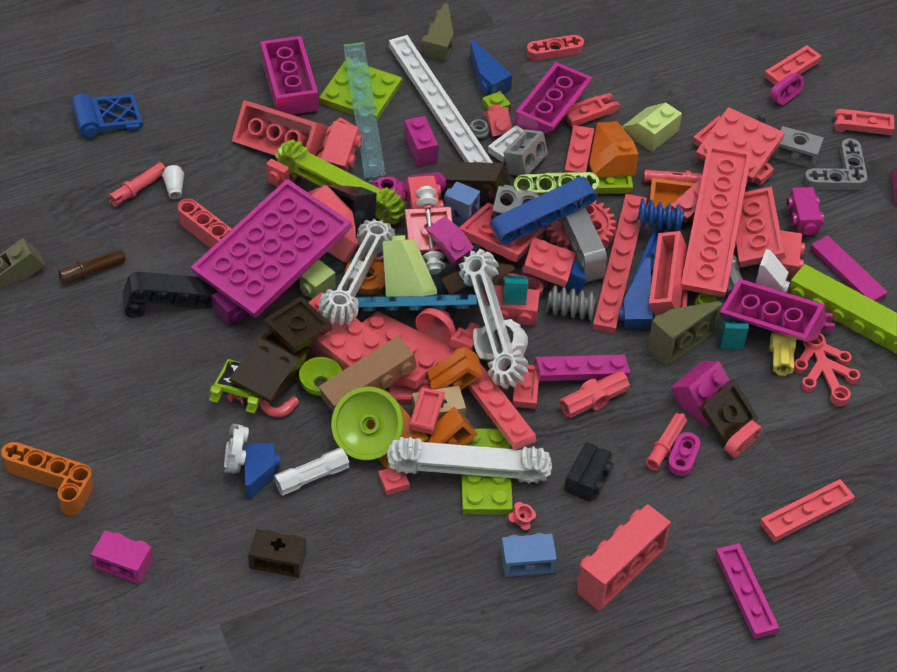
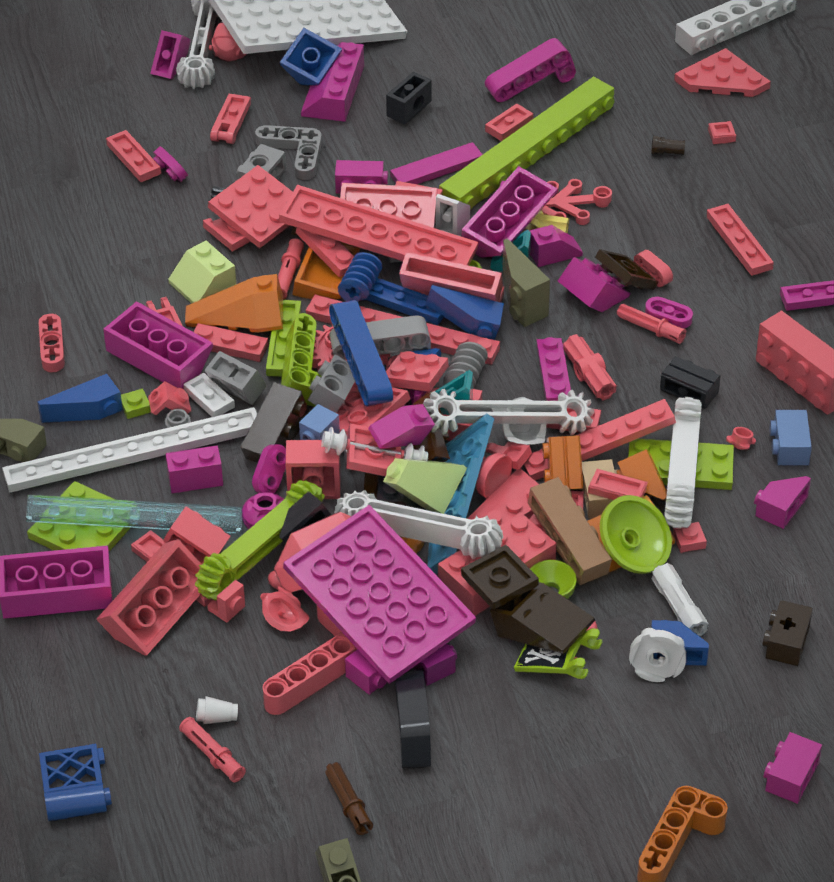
camera: 80 degrees left, 5 degrees down
none -> dark pink slope [530,225,583,267]
none -> dark pink slope [754,476,811,529]

